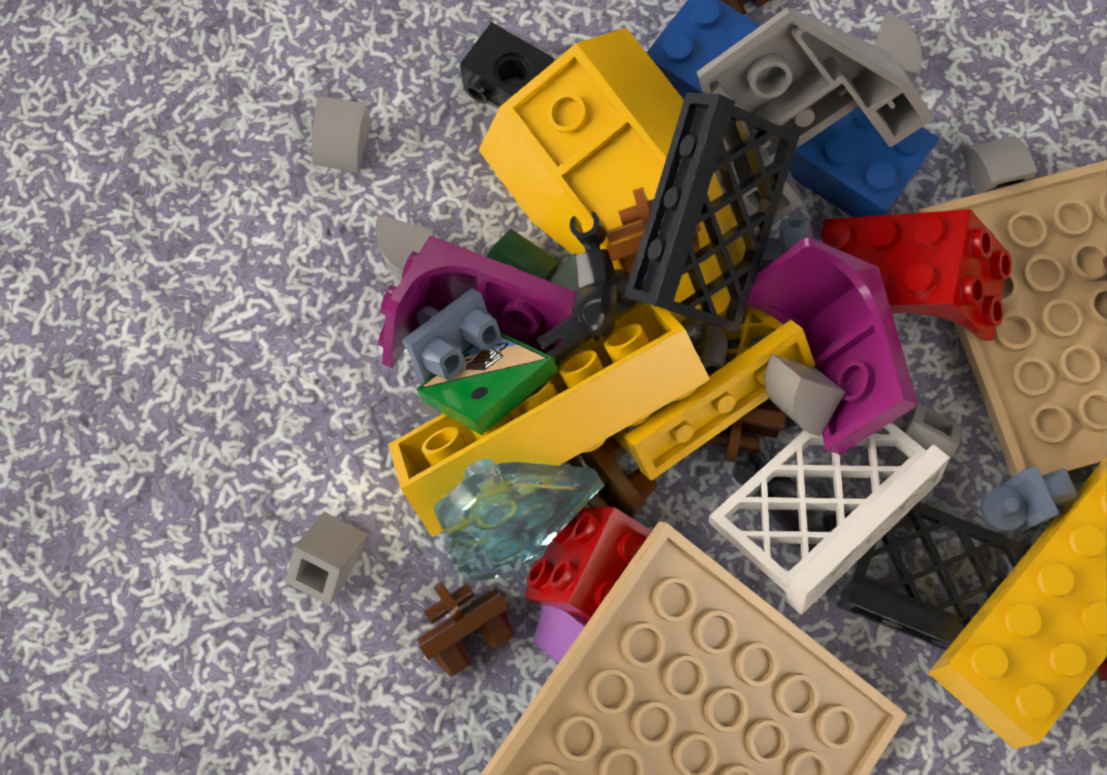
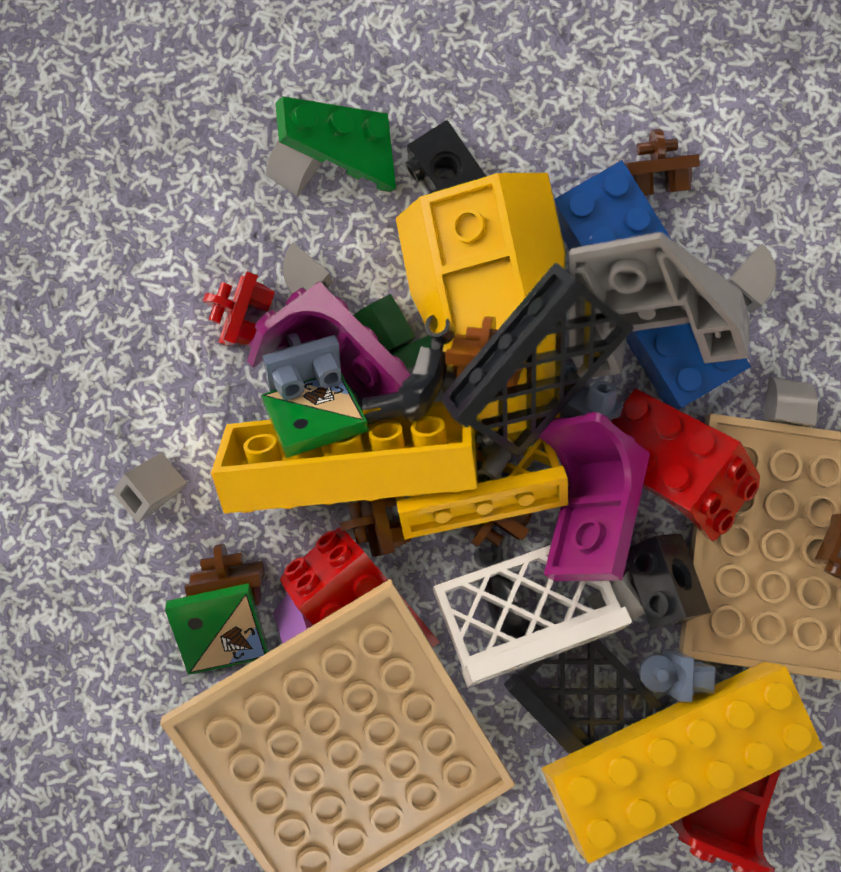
camera: 20 degrees right, 10 degrees up
clear light blue plate [433,458,604,581] -> none
light grey brick [765,354,845,436] -> none
none -> tile [165,583,269,675]
none -> red hips [202,271,275,347]
none -> green wing [275,96,396,192]
none -> black brick [626,533,711,630]

